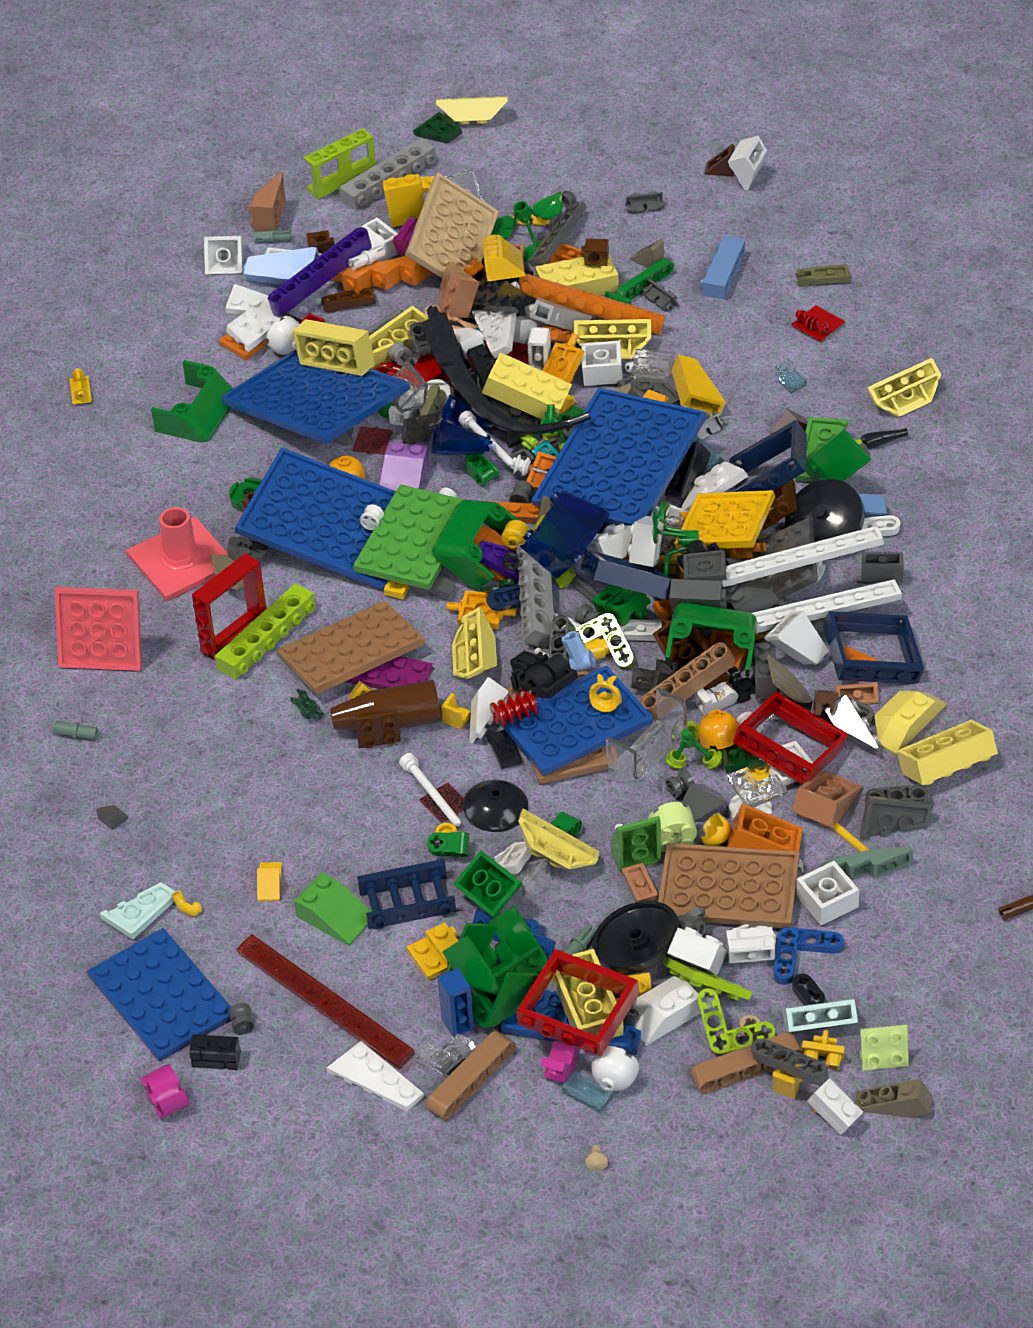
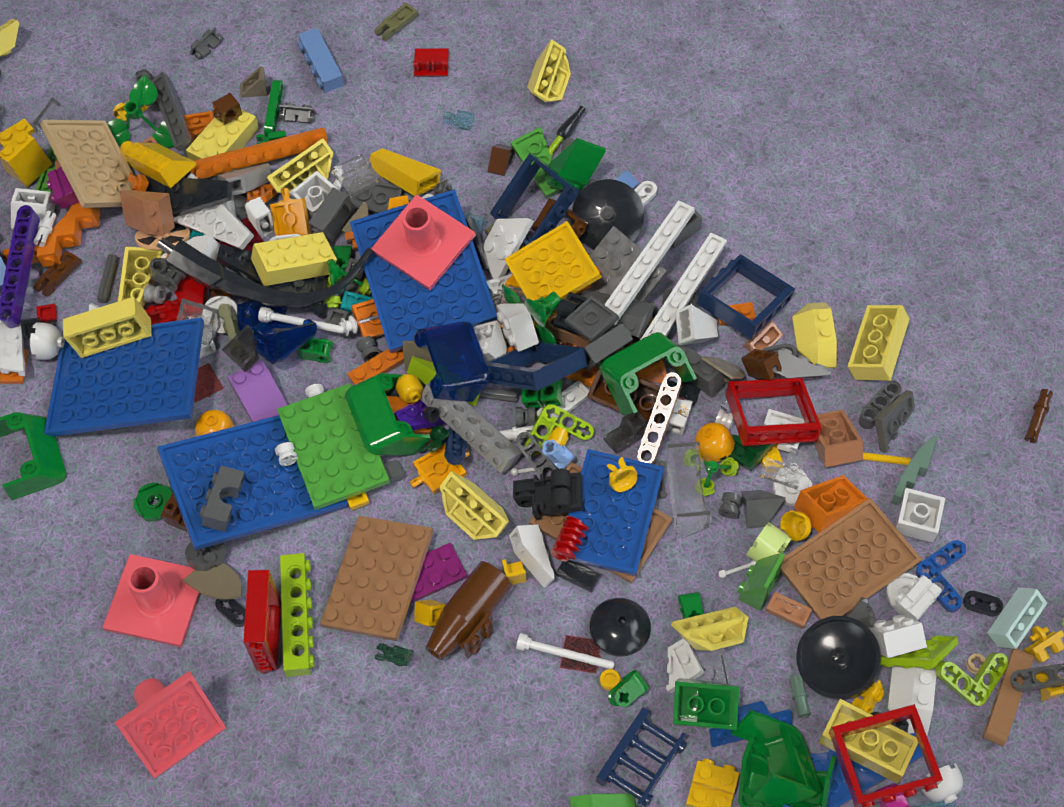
camera: 45 degrees left, 15 degrees up
none -> dark grey arch [199,466,244,532]
none -> black beam [215,599,245,627]
none -> dark grey window [308,187,356,243]
none -> coral piece [371,194,476,290]

